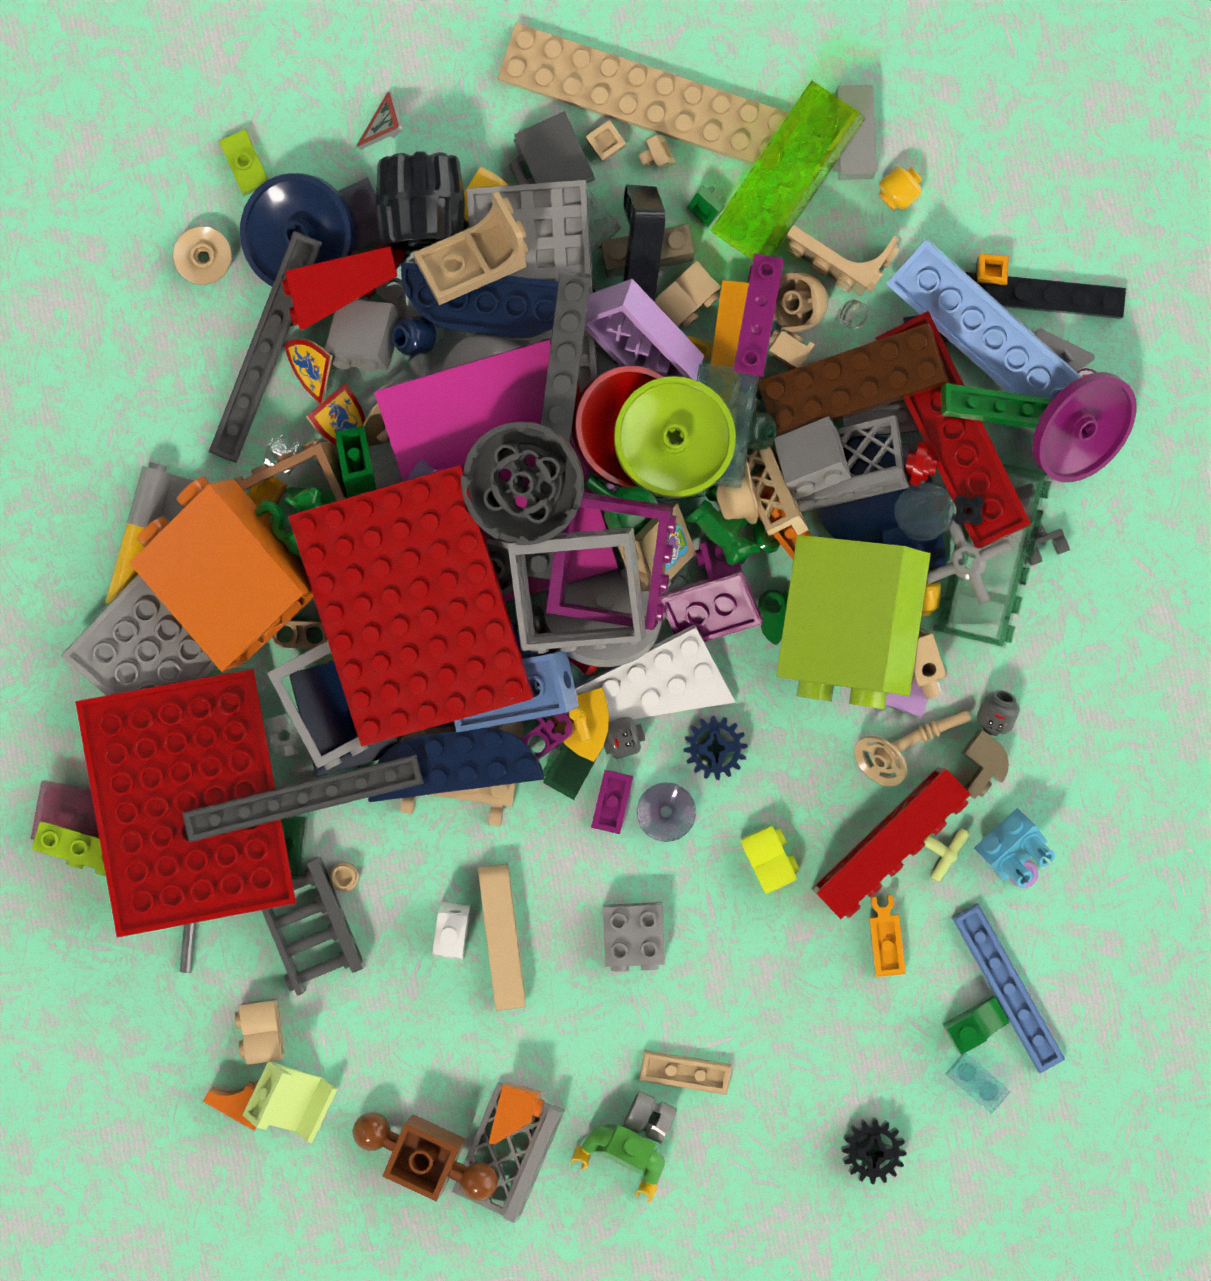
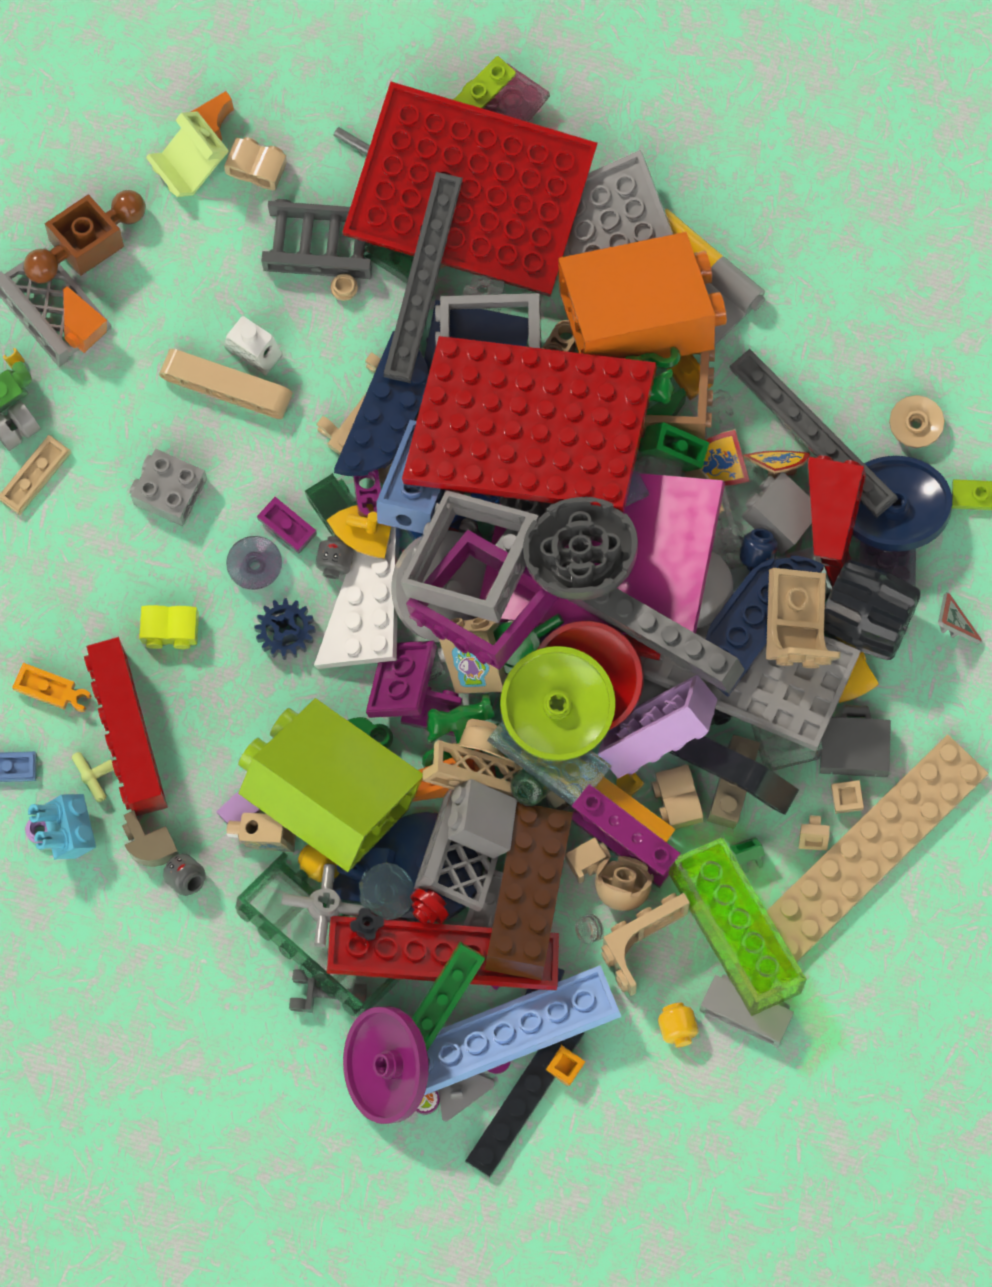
camera: 125 degrees right, 15 degrees down
tan dish [854,709,971,787] -> none

